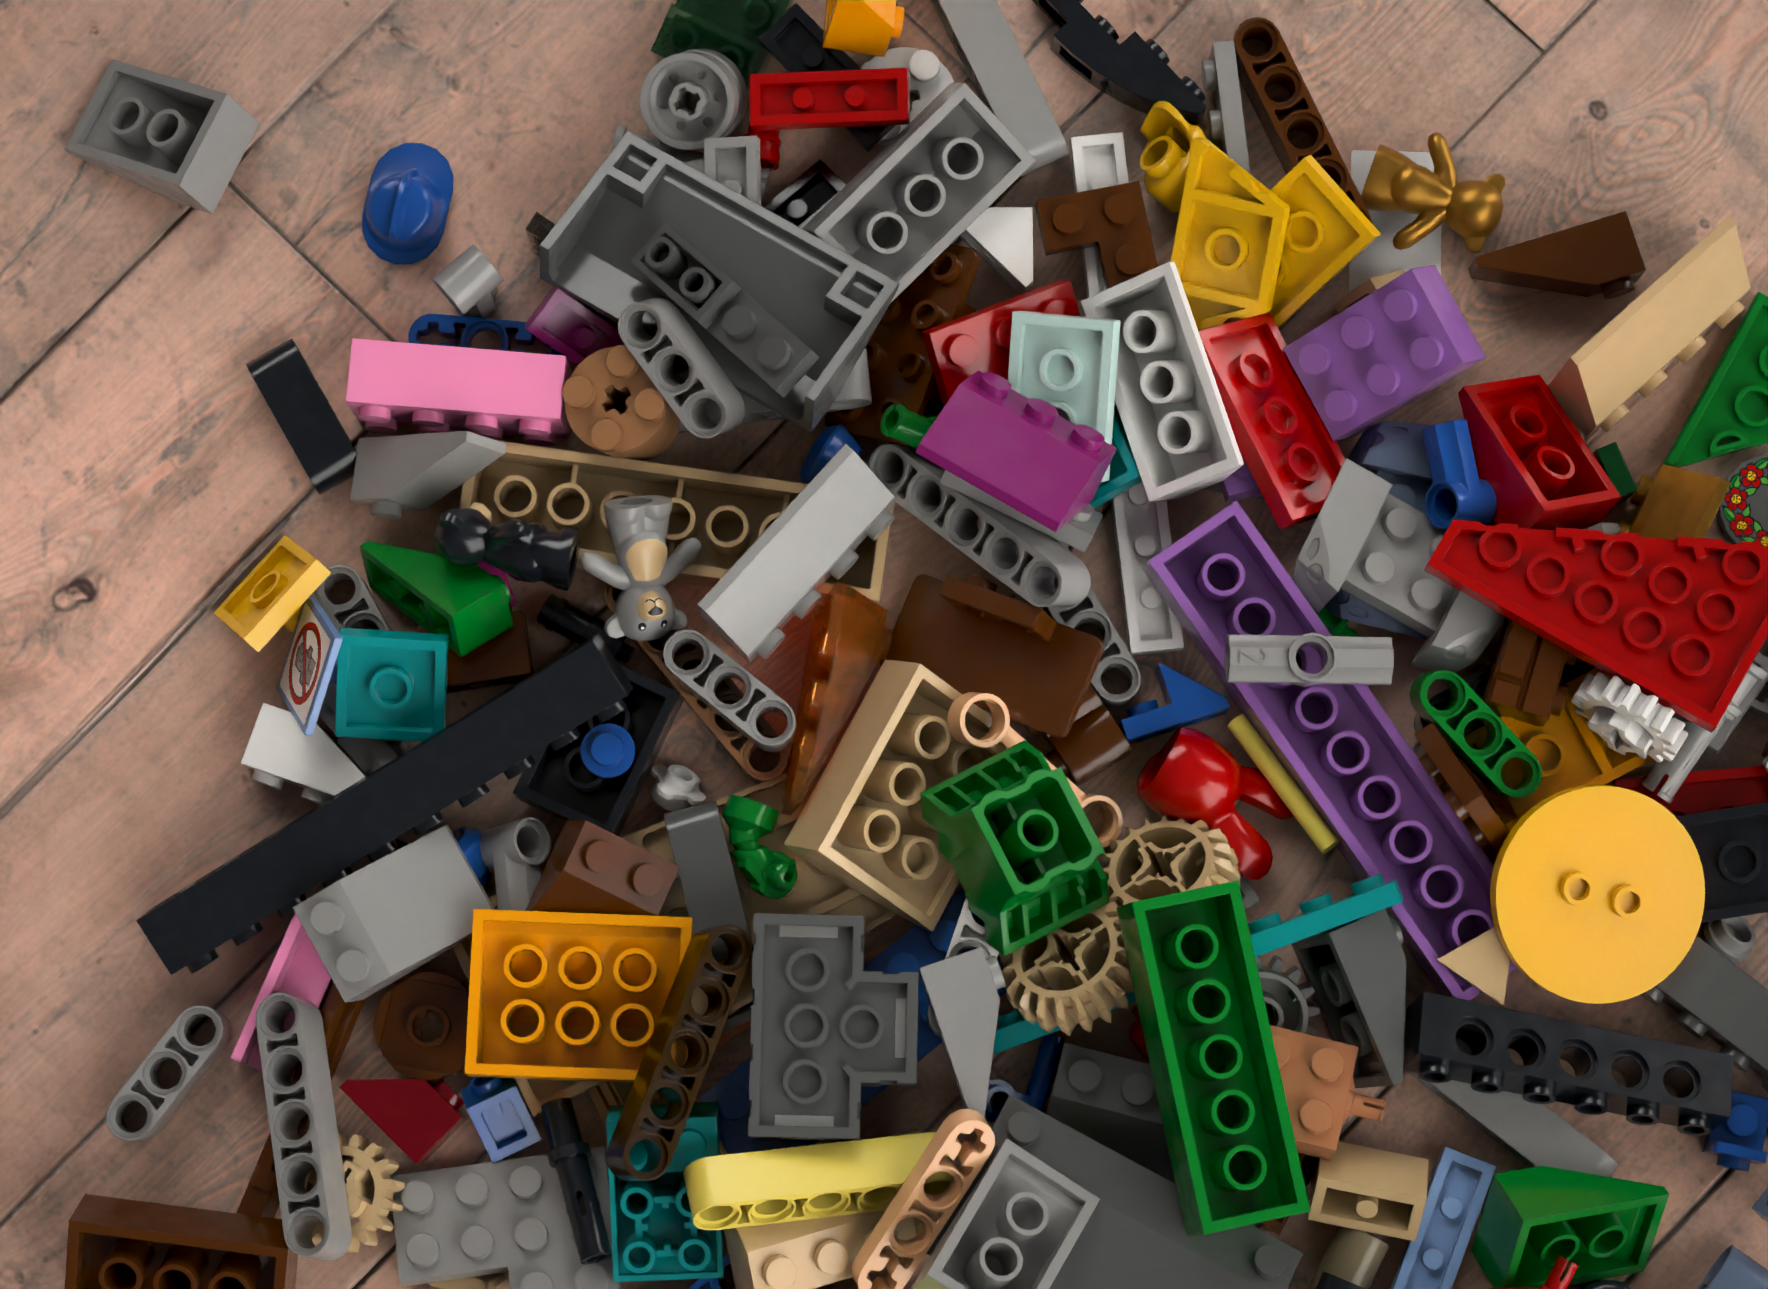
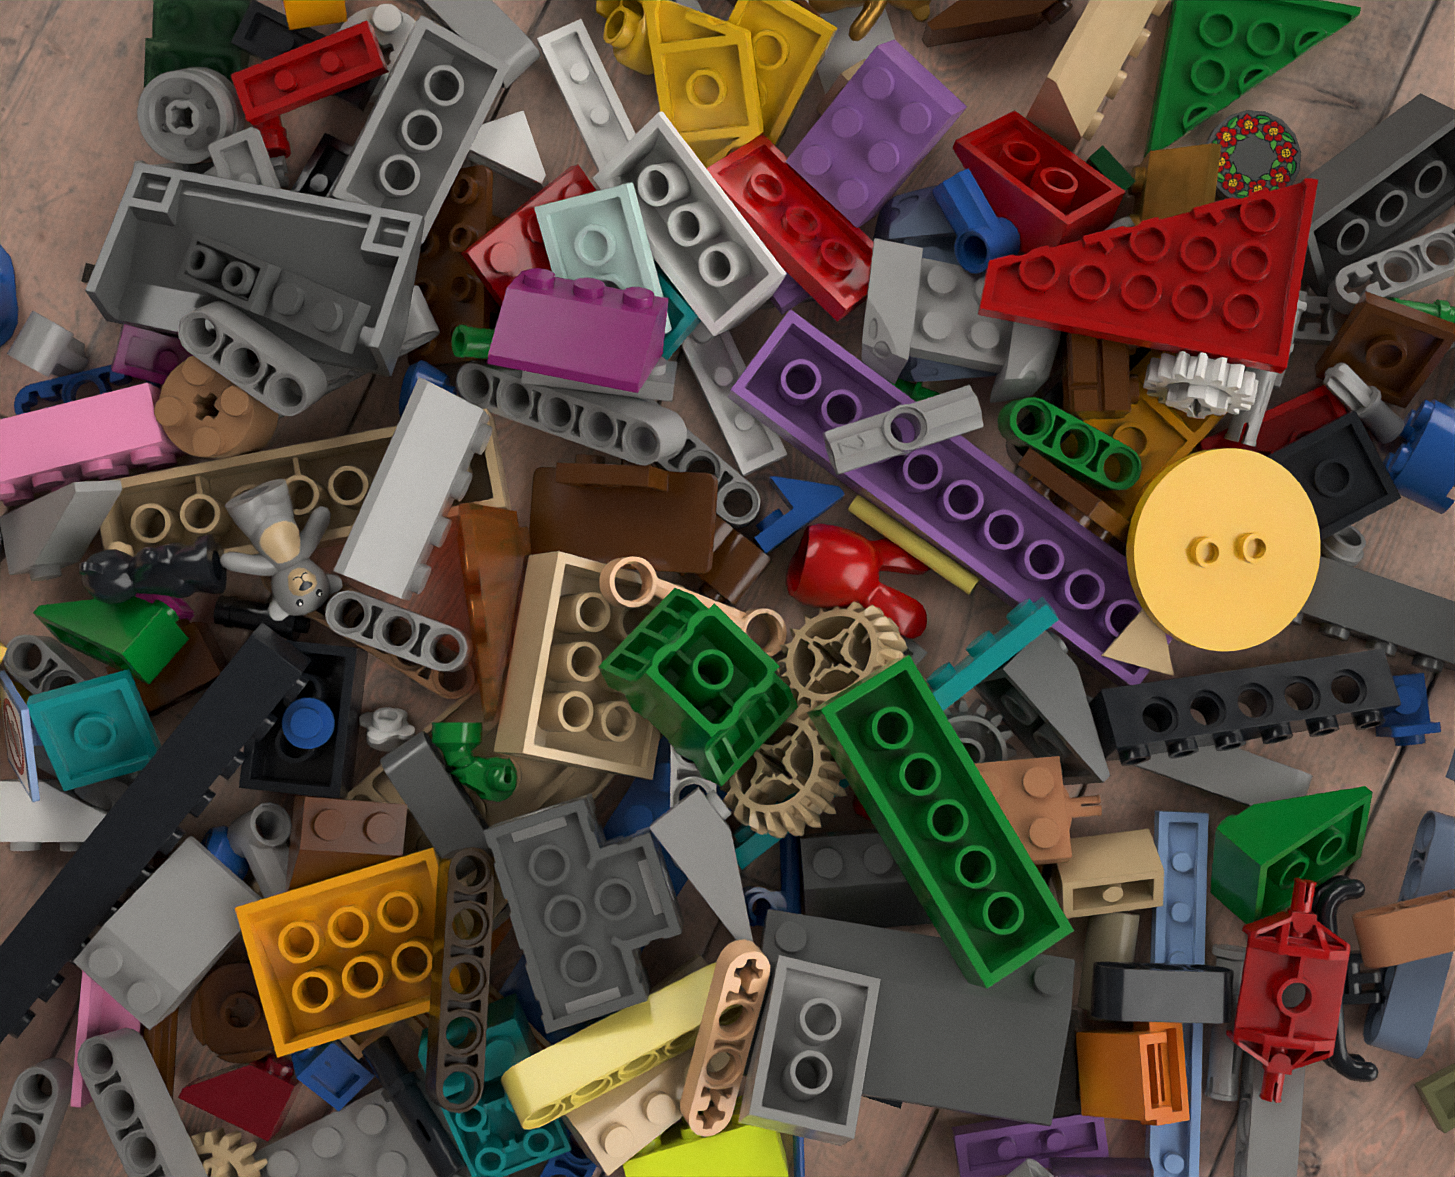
camera: 20 degrees left, 5 degrees up
reddish brown plate [1035,181,1158,290] -> none

